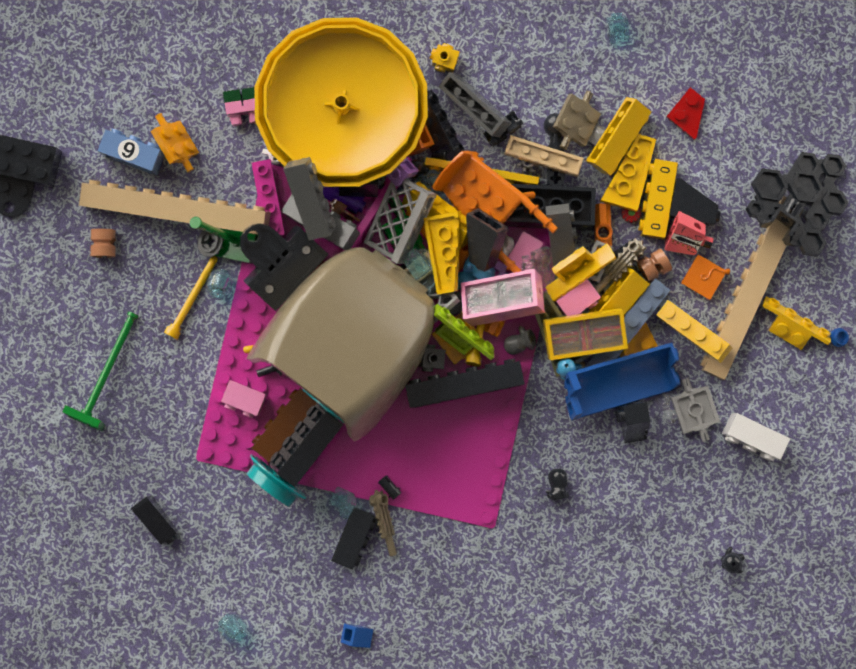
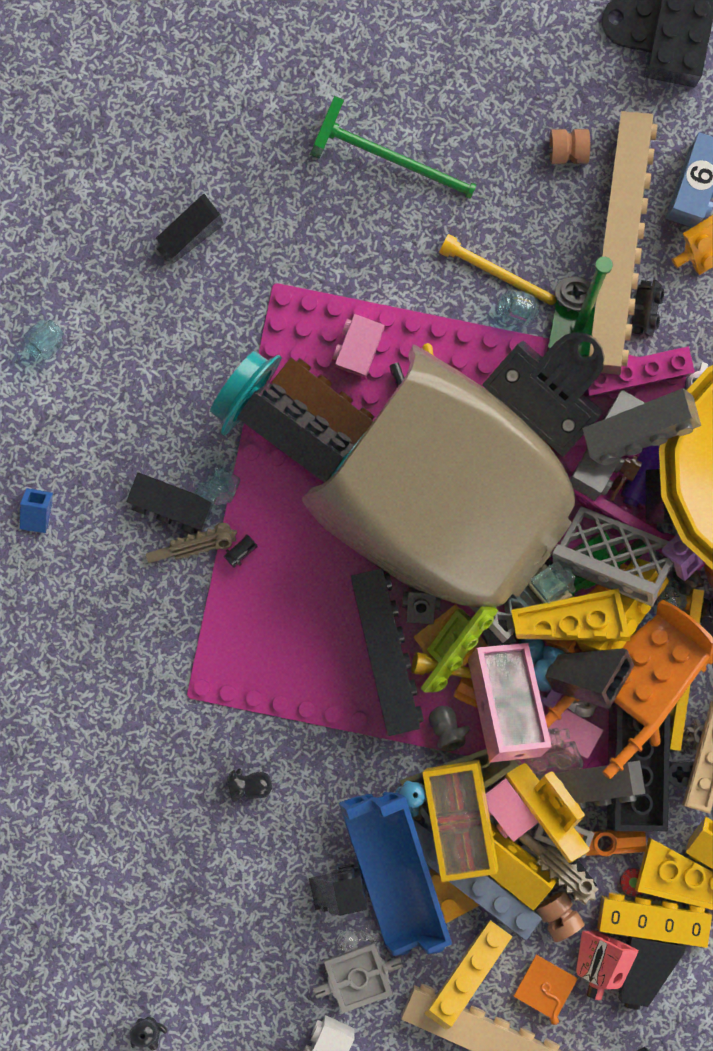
camera: 90 degrees right, 0 degrees up
none -> black hinge [631,279,664,337]

